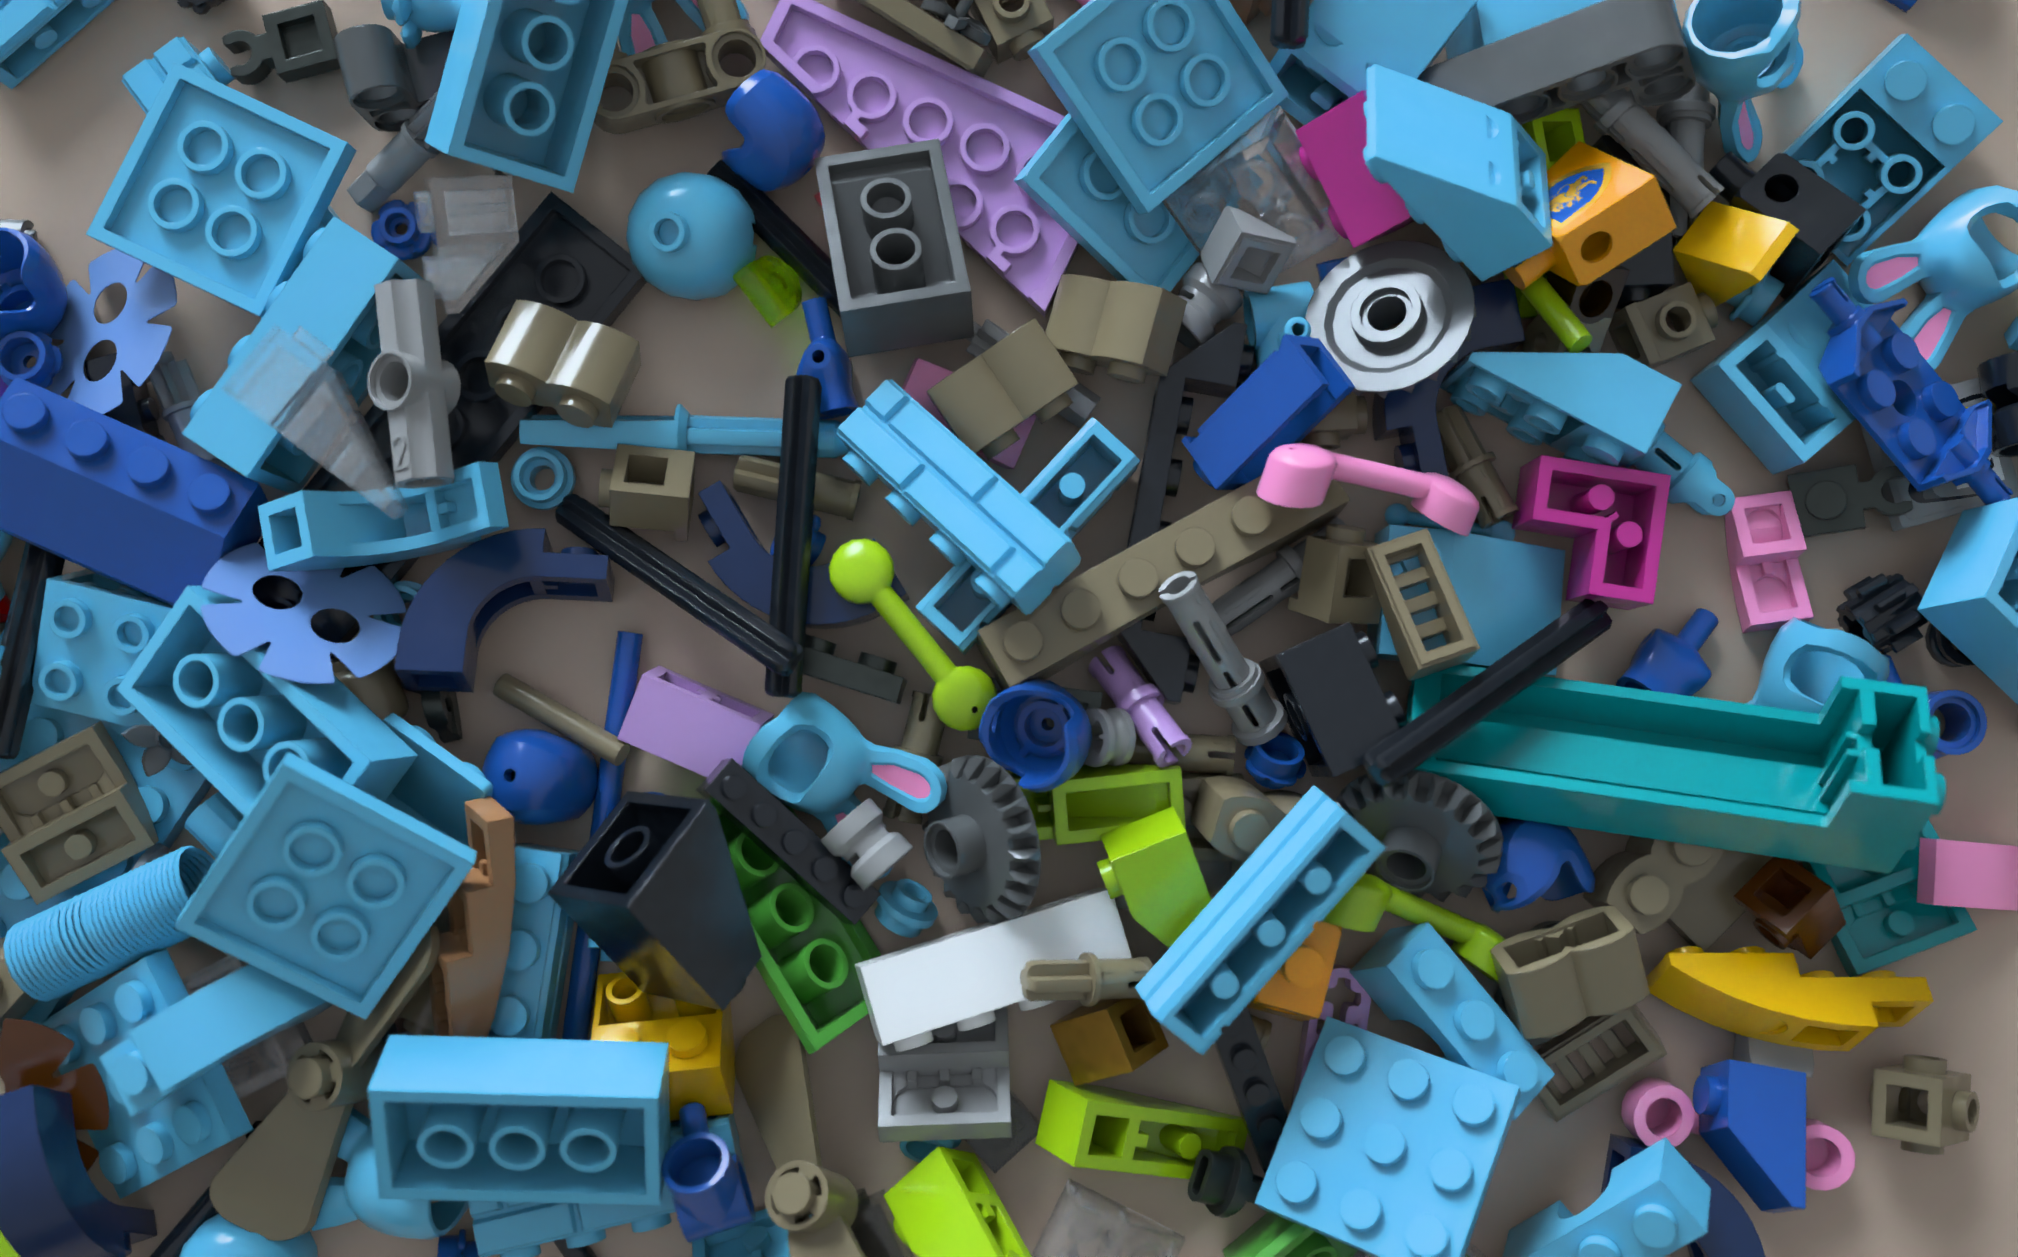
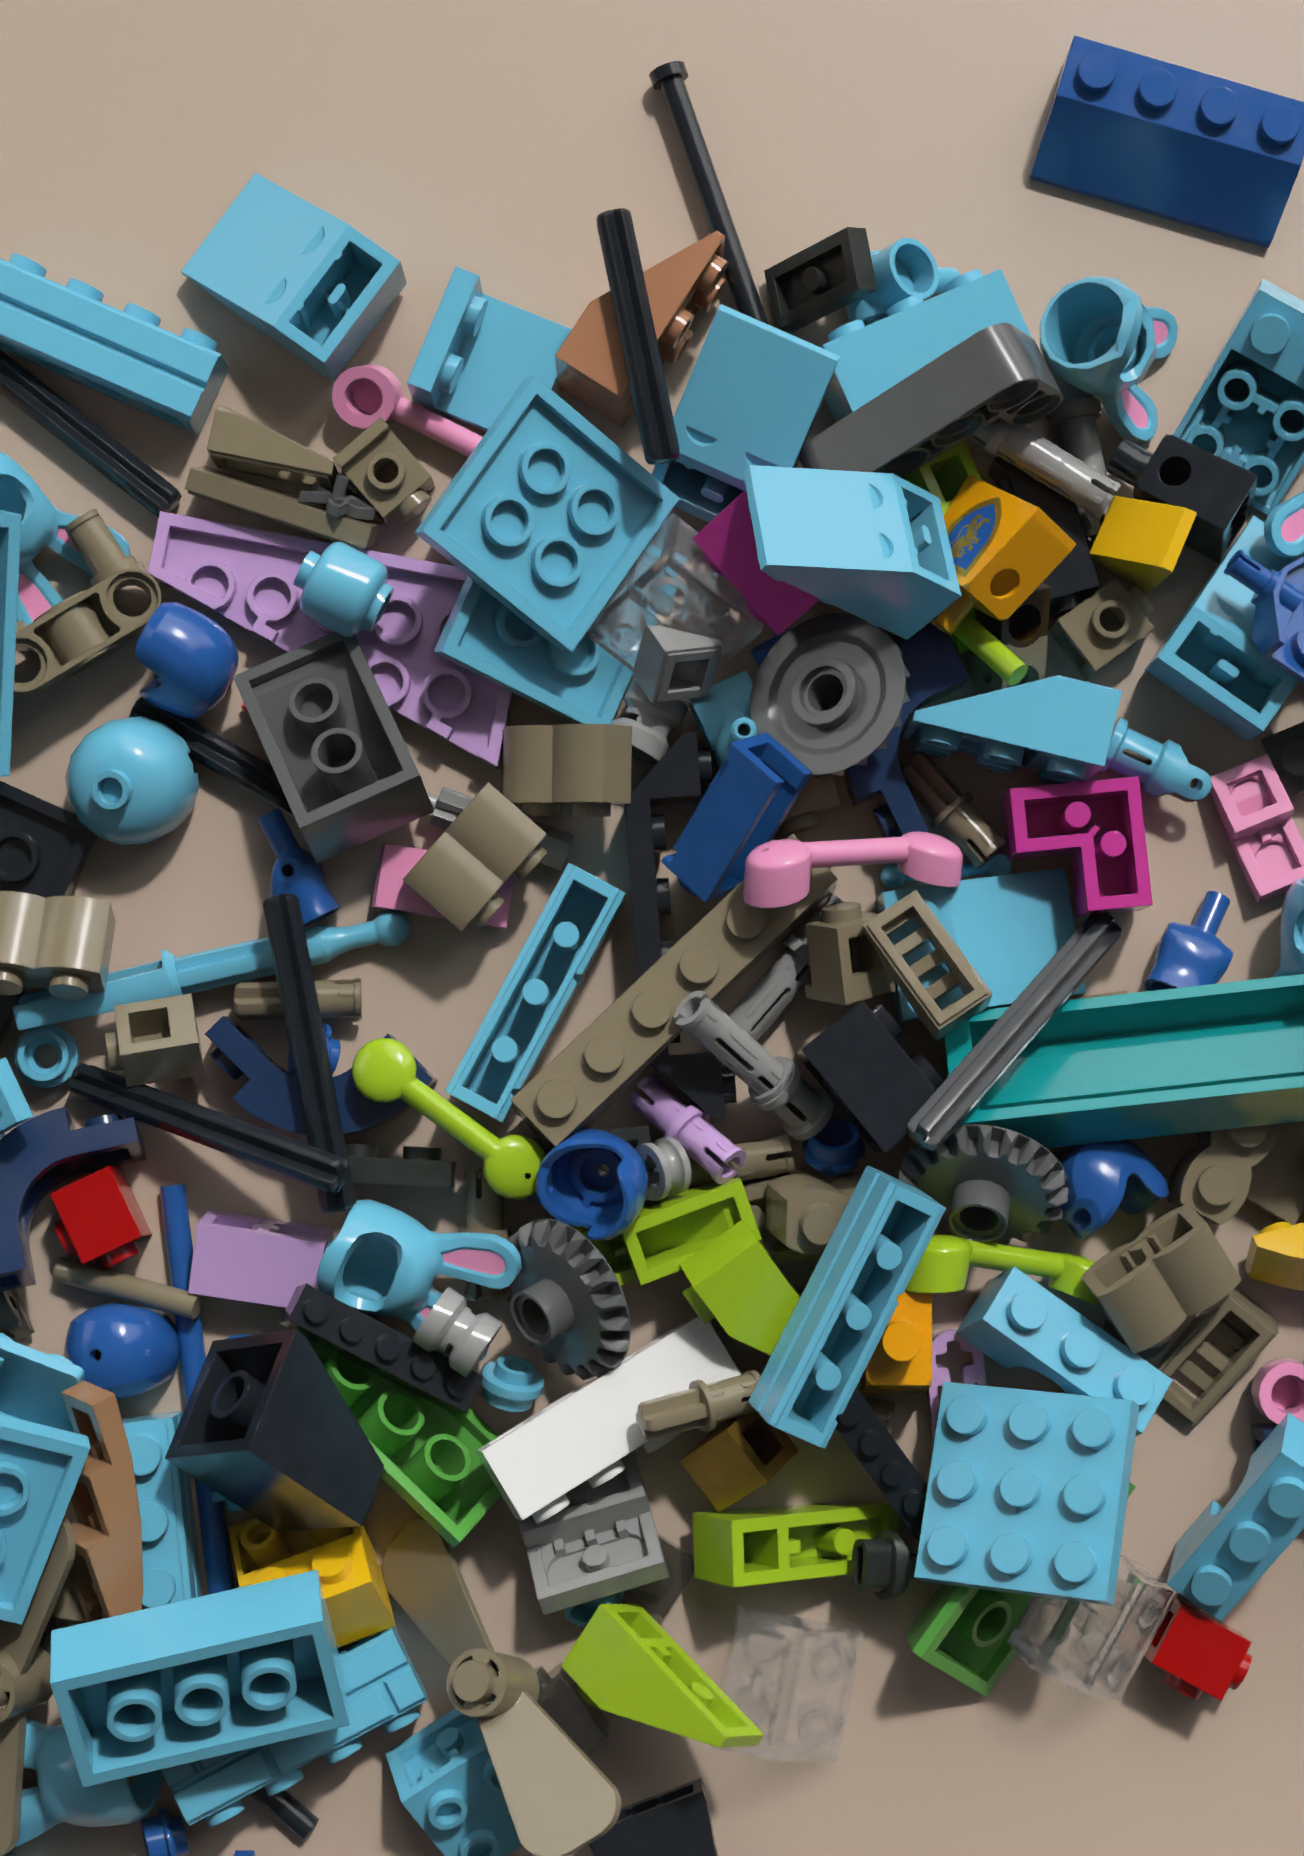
camera: 15 degrees left, 0 degrees up
blue piece [662,1102,756,1243] -> none
clear neon green plate [733,255,802,328] -> none
medium azure brick [836,379,1082,615] -> none
medium azure plate [1726,268,1785,326] -> none
none -> red brick [50,1165,152,1269]
none -> medium azure head [293,542,394,637]

